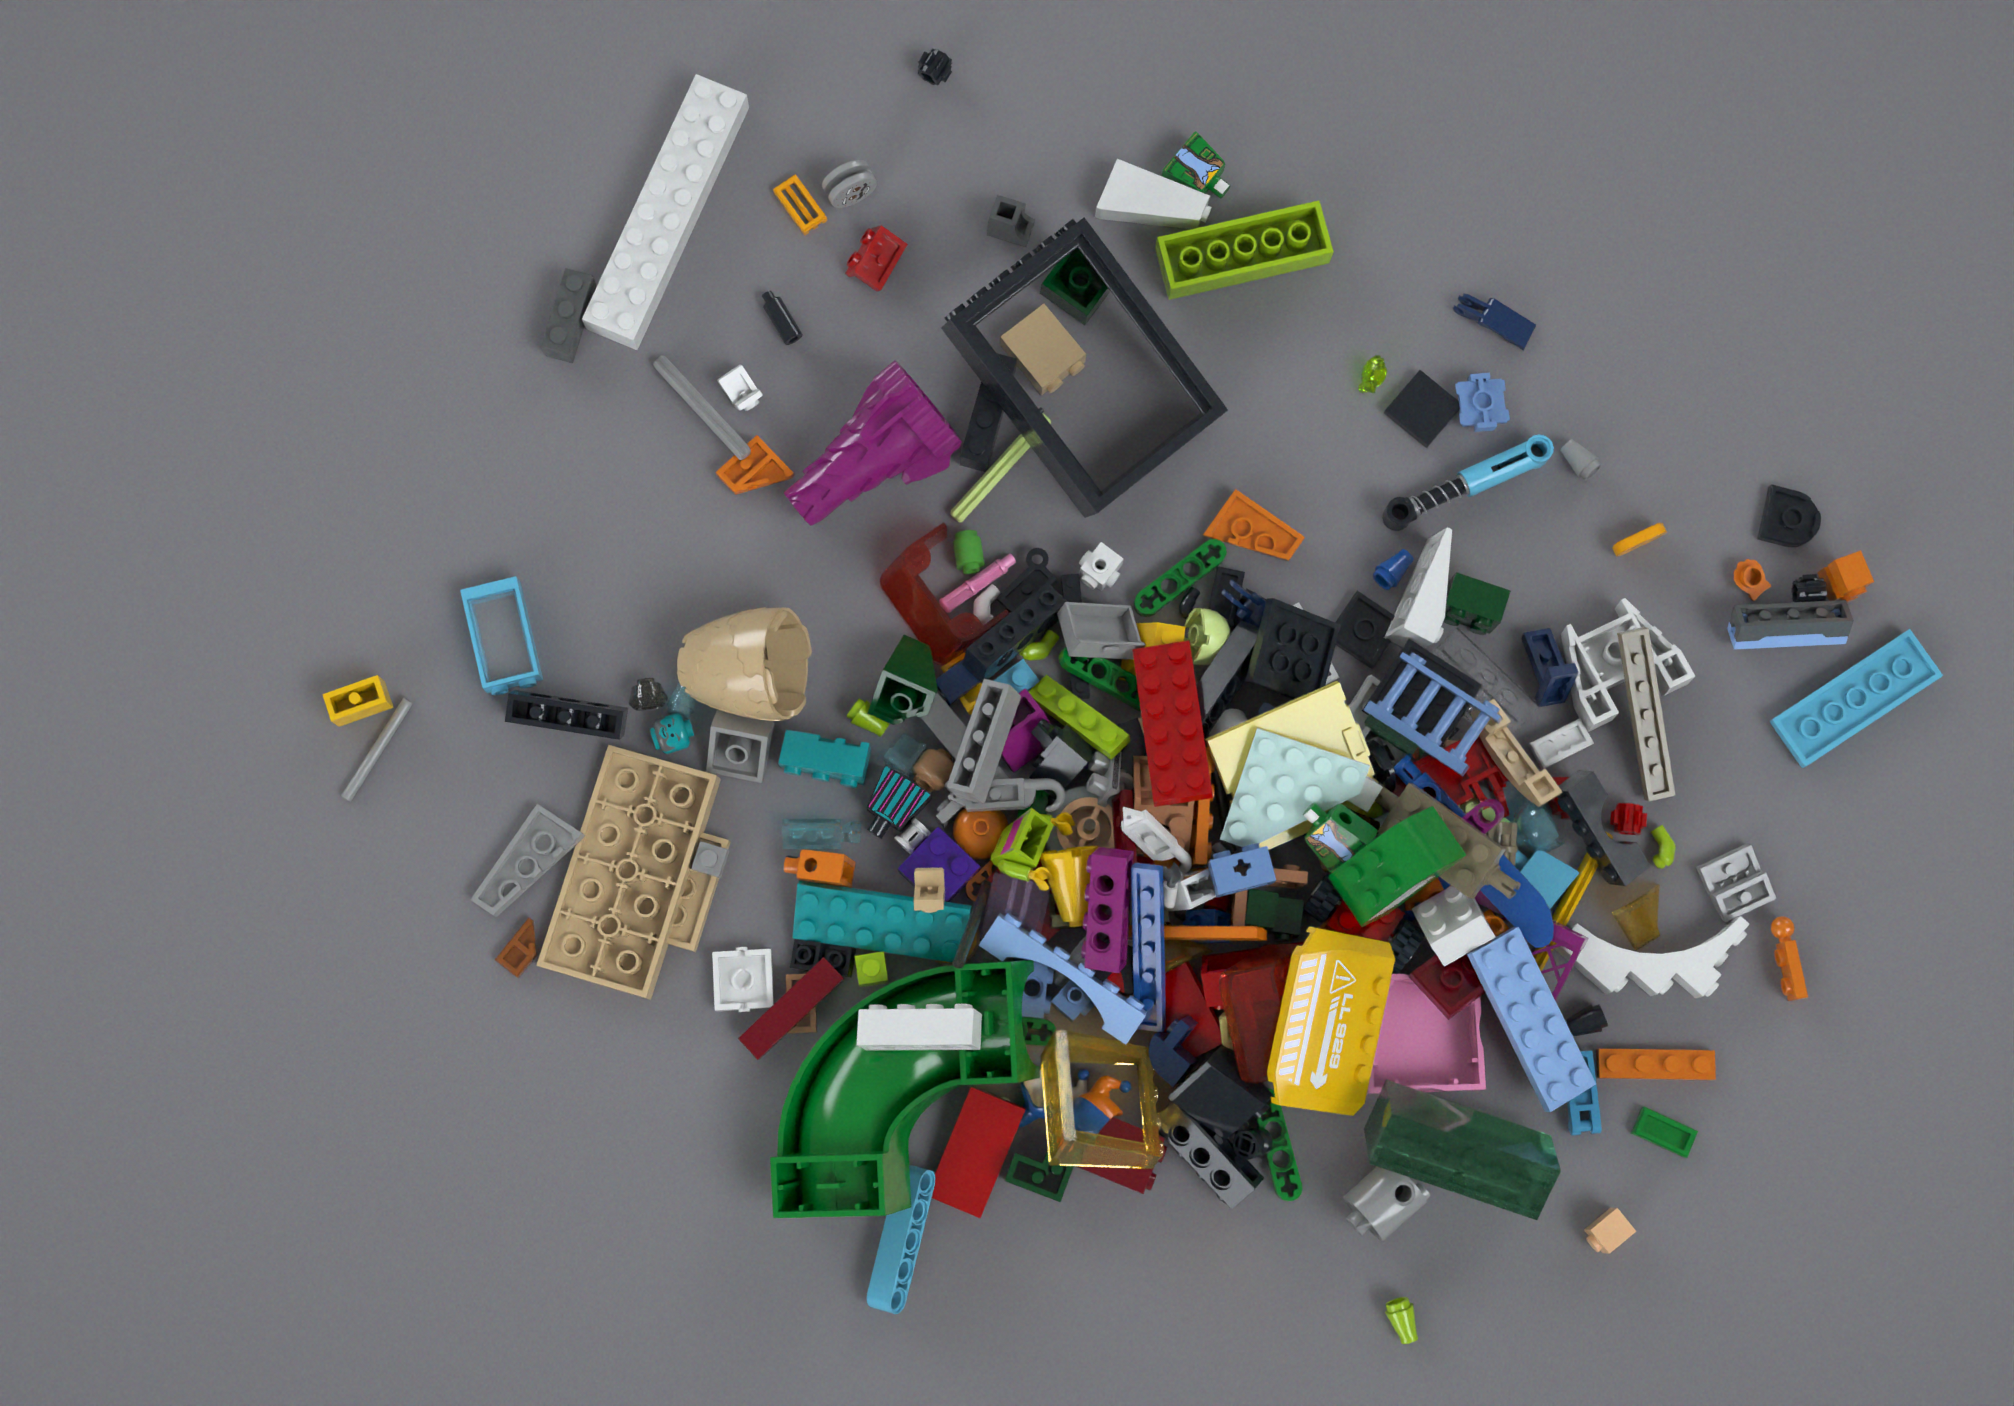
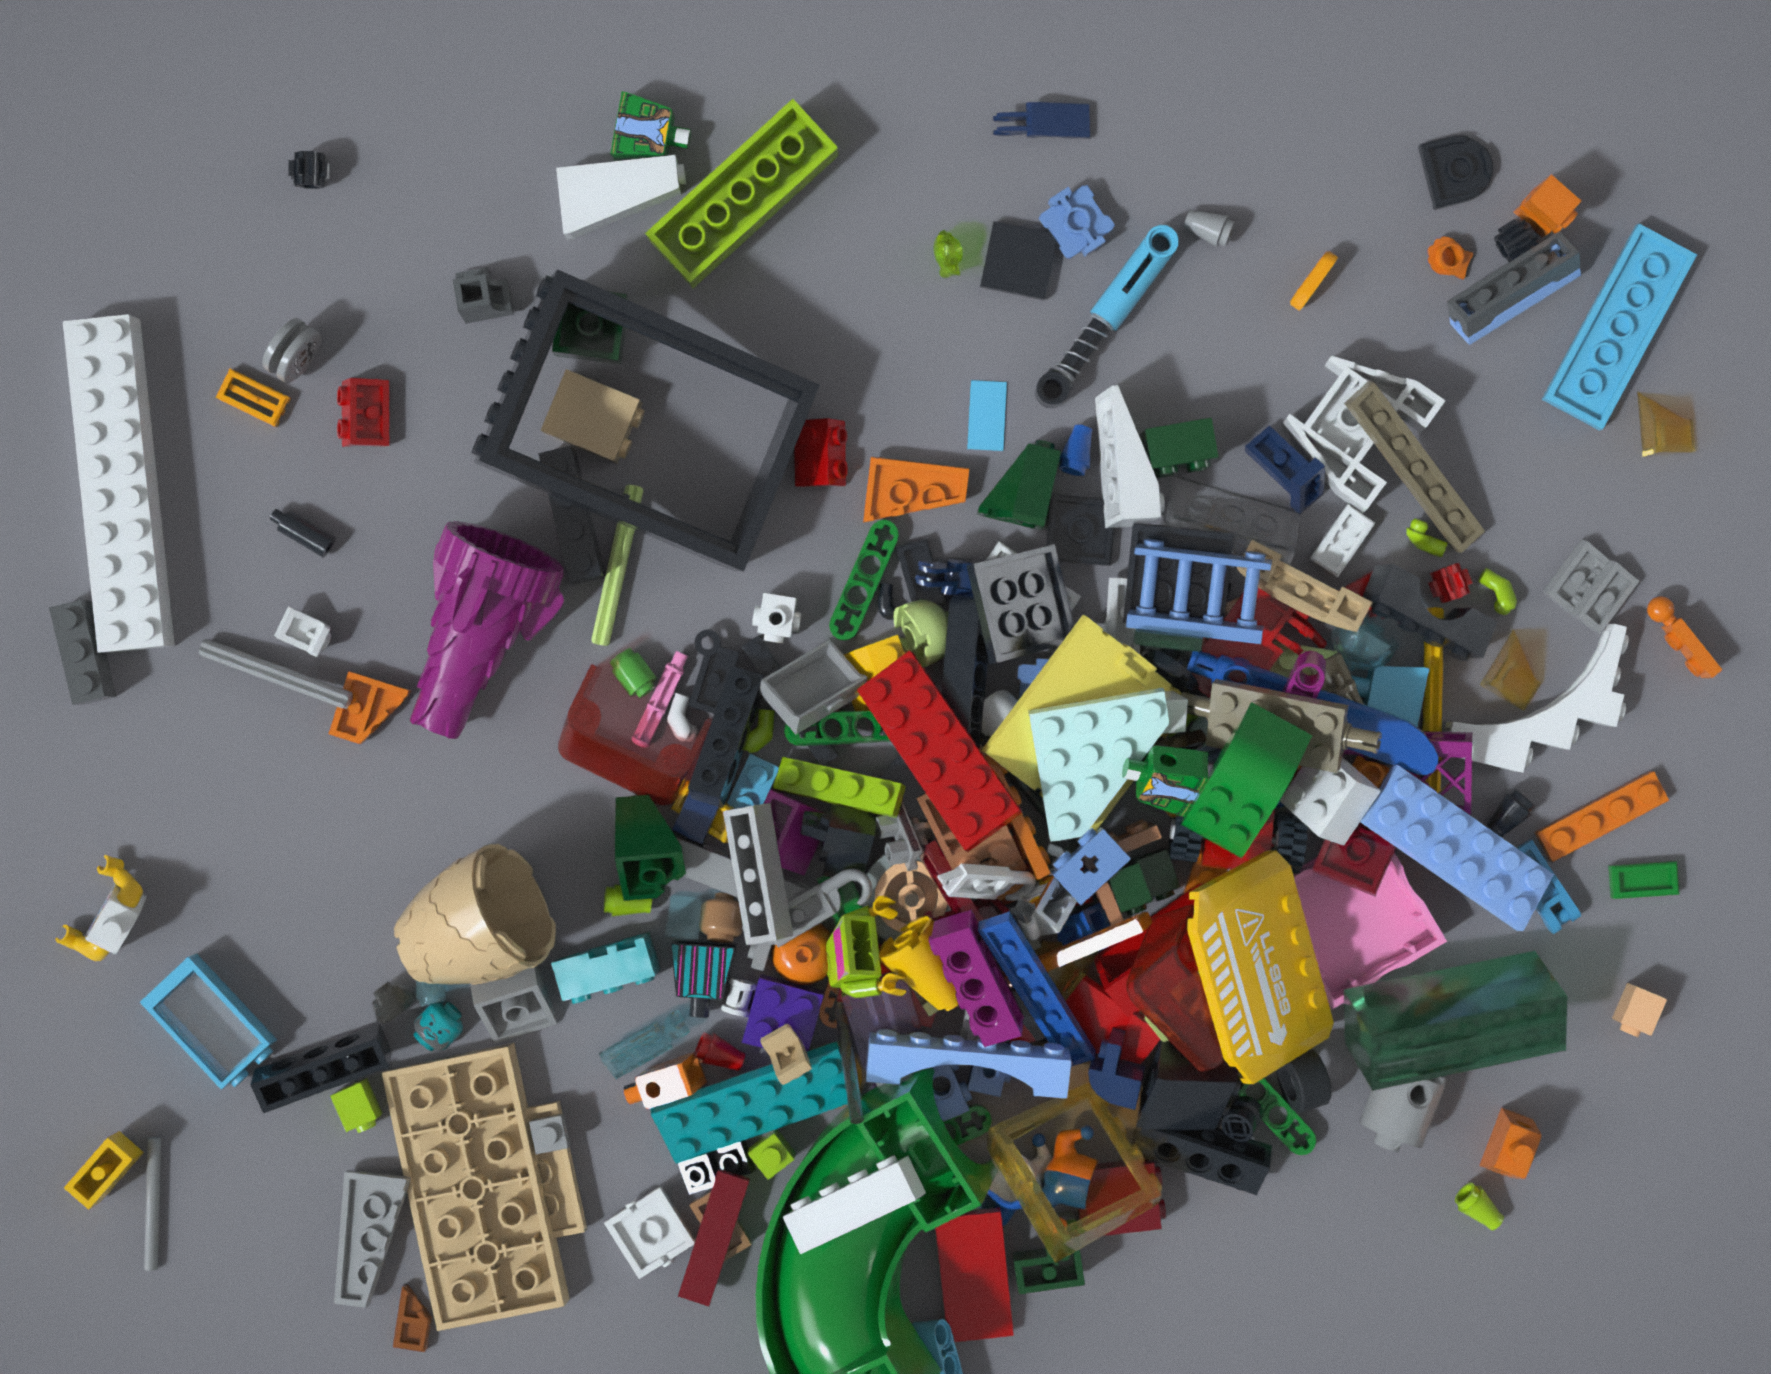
camera: 25 degrees left, 10 degrees up
none -> torso [55,855,147,961]
none -> lime brick [330,1078,383,1133]
none -> red cone [694,1032,746,1071]
none -> red bracket [795,418,848,487]
none -> medium azure sticker [967,380,1007,451]
none -> dark green slope [976,440,1061,530]
none -> black tyre [1277,1049,1331,1113]
none -> lime arm [1406,518,1447,558]
none -> orange torso [1479,1107,1542,1179]
none -> clear yellow slope [1637,392,1695,457]

